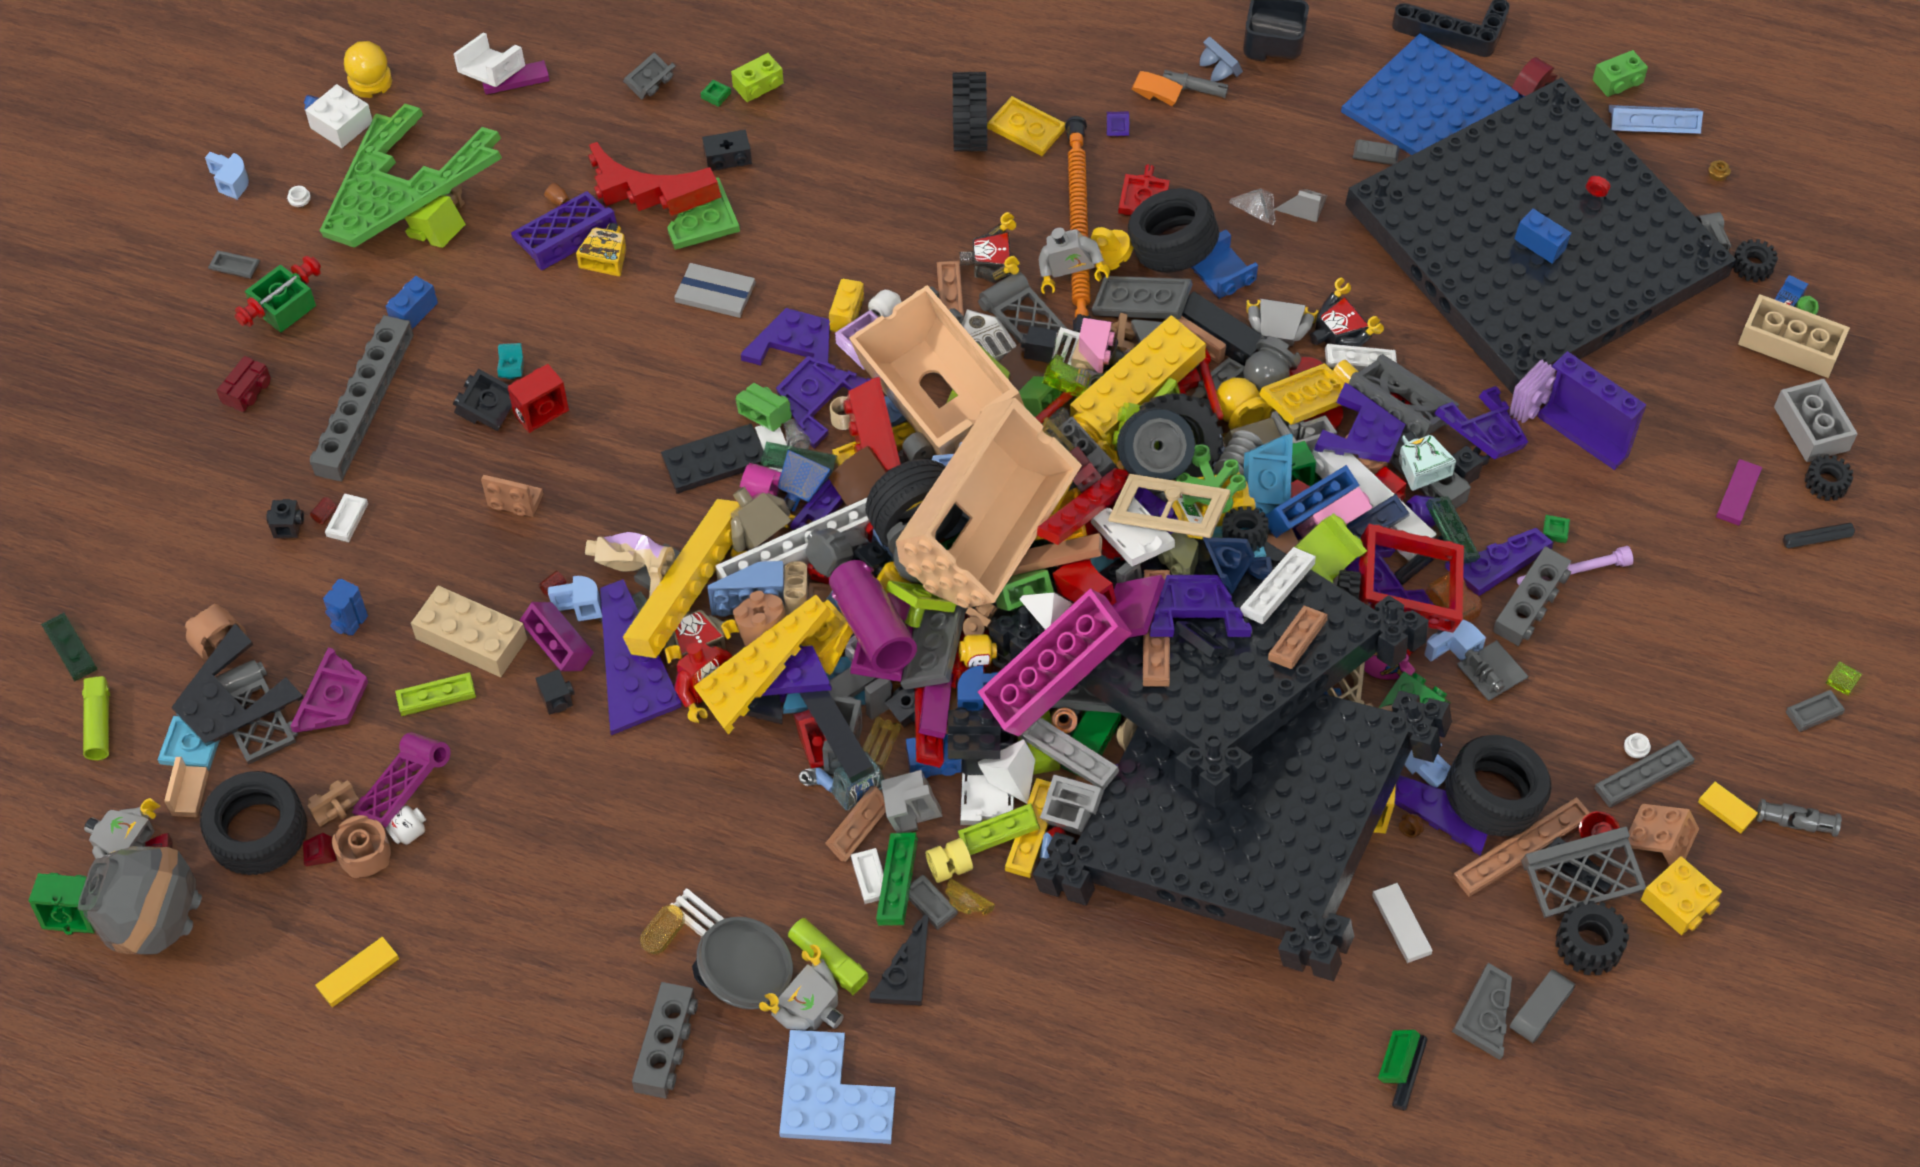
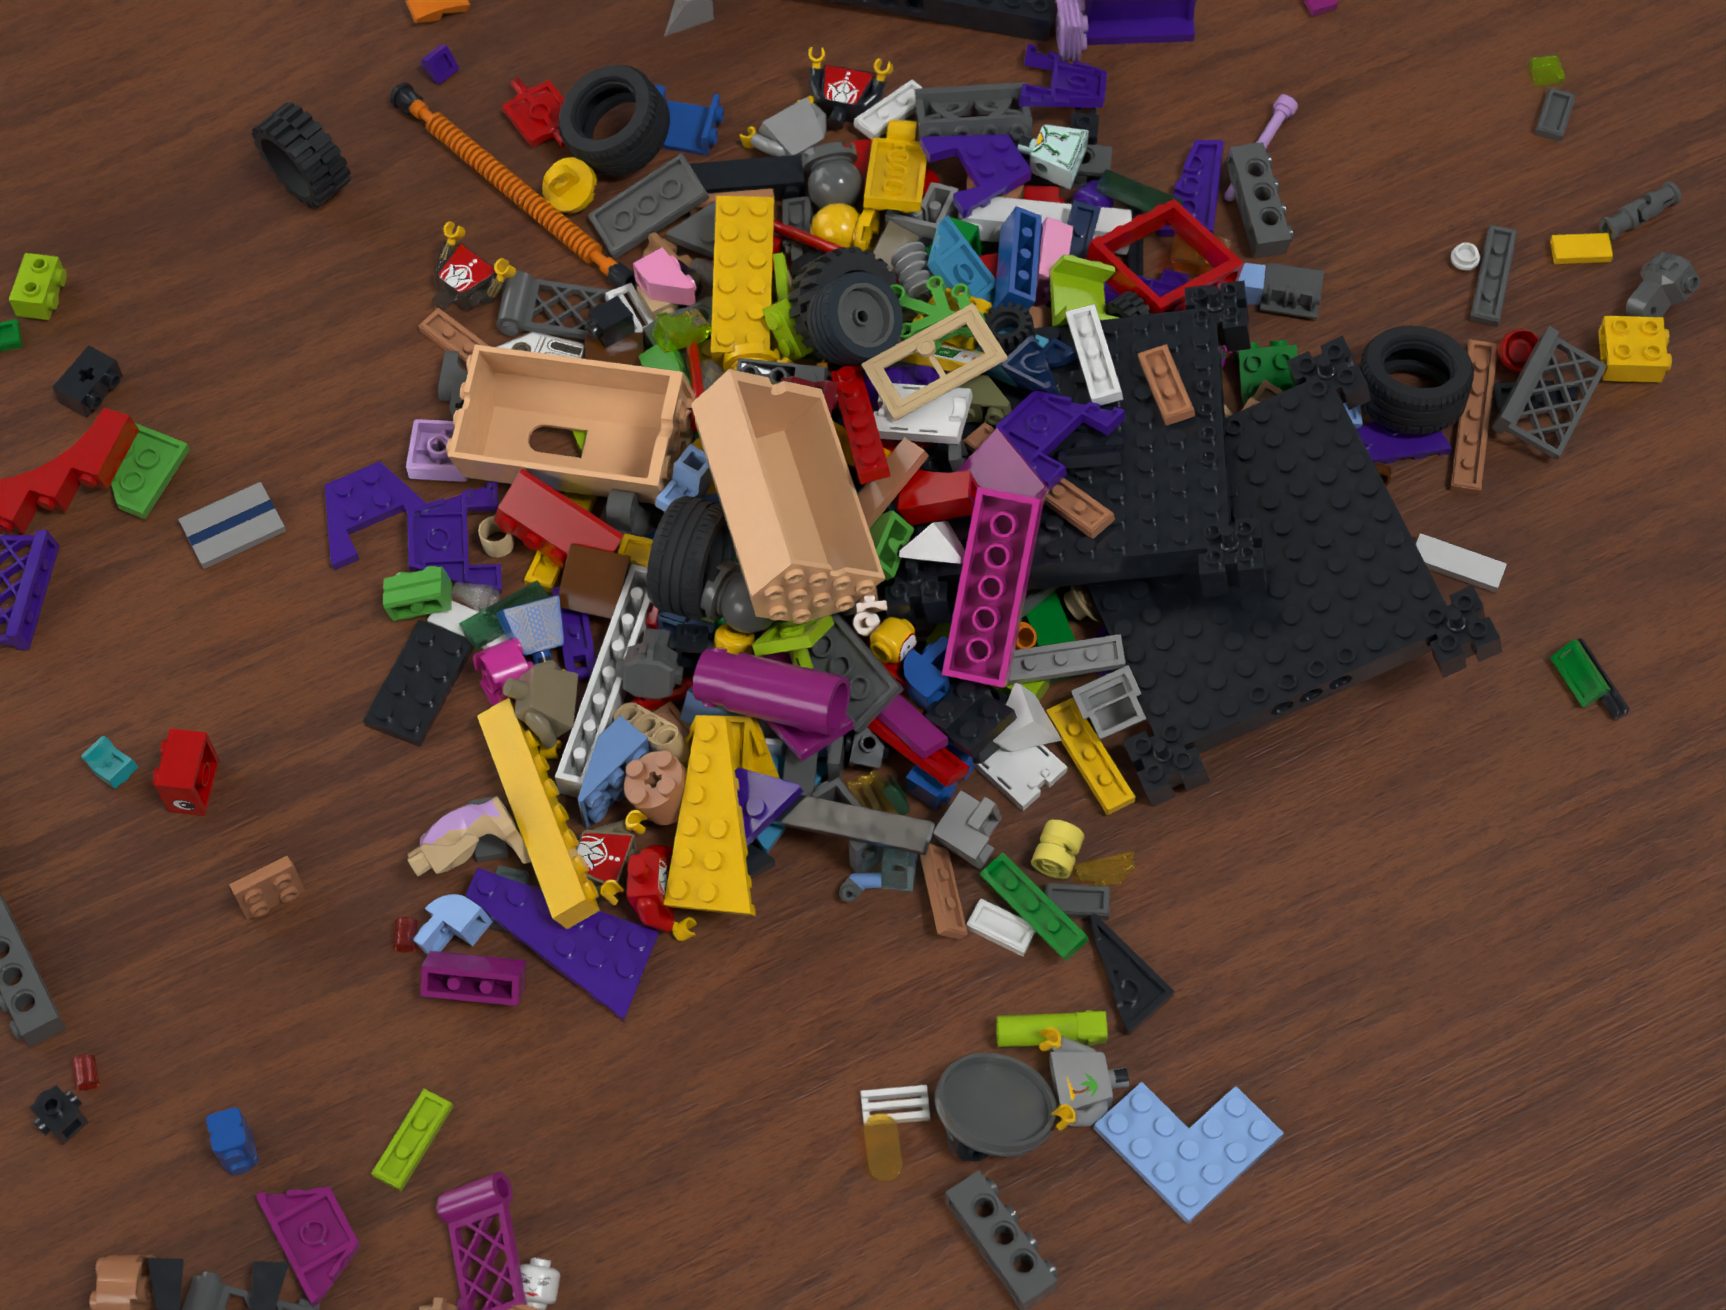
camera: 45 degrees left, 5 degrees up
white tile [325,493,368,542] -> none
tan brick [411,585,527,677] -> none
black plate [453,369,512,431] -> none
black brick [535,669,575,715] -> none
yellow torso [576,223,626,277] -> none
red slope [793,710,827,768] -> none
yellow brick [829,279,864,332] -> none
white head [868,290,901,317] -> none
lime tile [958,803,1040,855] -> none
yellow tile [987,96,1066,156] -> none
light grey torso [1038,228,1110,294] -> none
medium blue arm [1039,826,1066,858] -> none
clear slope [1229,188,1275,225] -> none
dark grey wing [1452,963,1512,1060] -> none
dark grey beam [1510,969,1576,1044] -> none
green tile [1542,515,1570,543] -> none
black tyre [1555,900,1629,976] -> none
nougat bracket [1628,804,1699,866] -> none
none -> clear green tile [880,773,911,816]
none -> dark grey piece [1626,252,1701,317]

